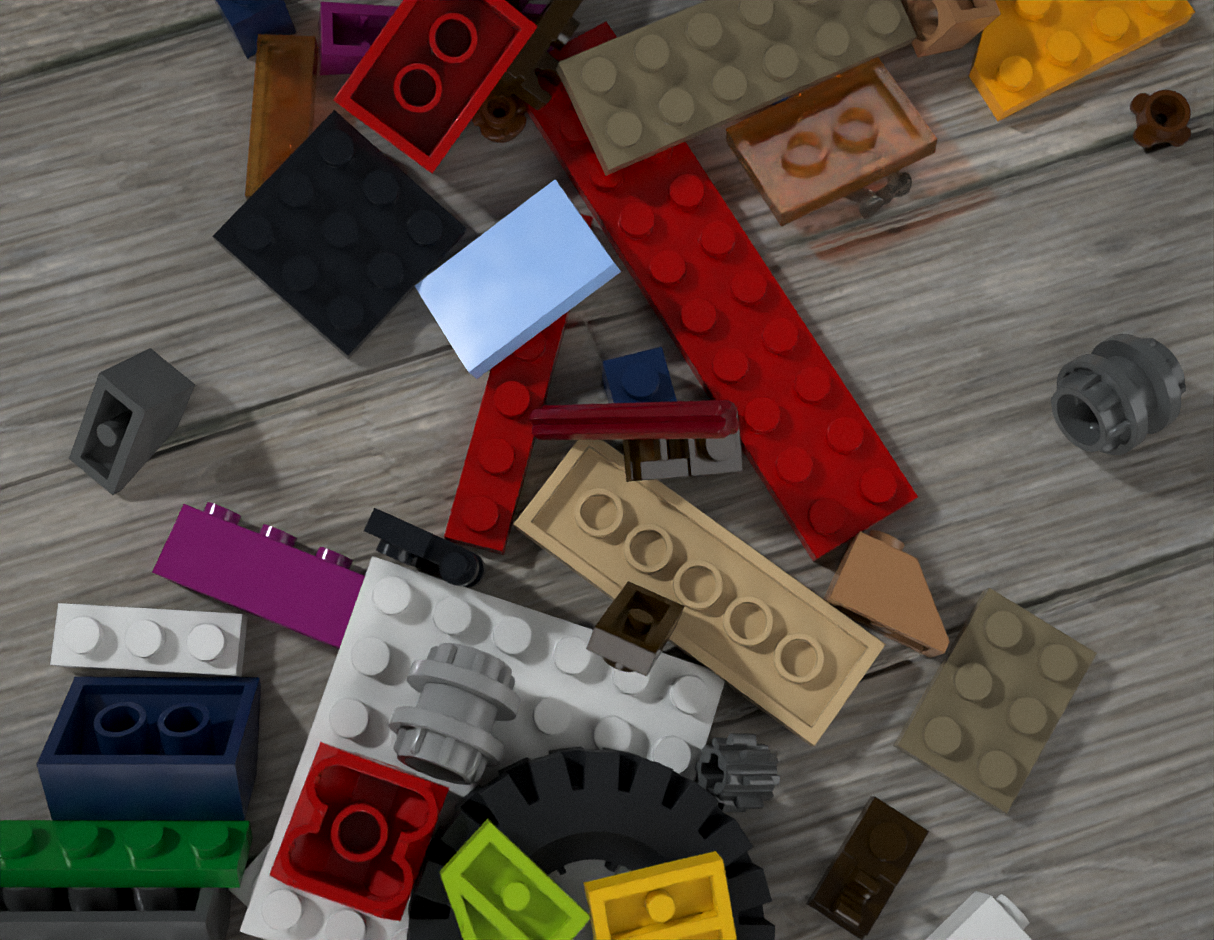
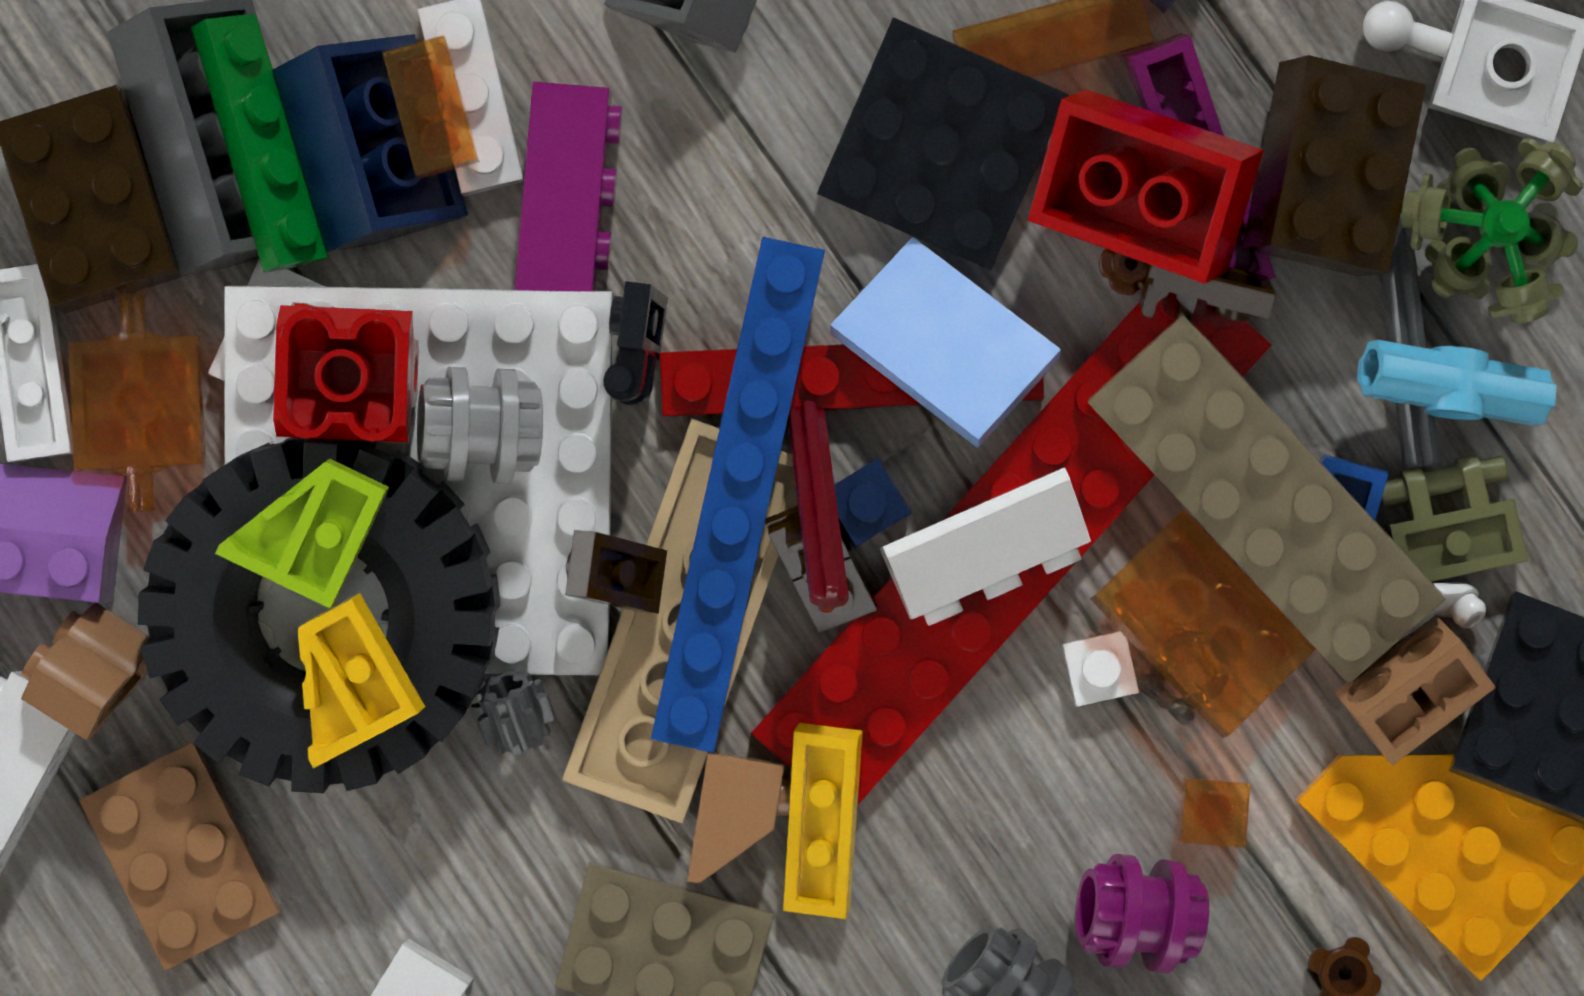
camera: 75 degrees right, 10 degrees up
dark brown plate [807,796,929,940] -> none
none -> clear orange plate [382,35,480,179]
none -> blue plate [651,236,825,753]
none -> yellow plate [783,723,863,919]
none -> white slope [880,468,1091,626]
none -> white plate [1061,630,1139,707]
none -> magenta piece [1075,854,1209,973]
none -> clear orange plate [1179,777,1250,848]

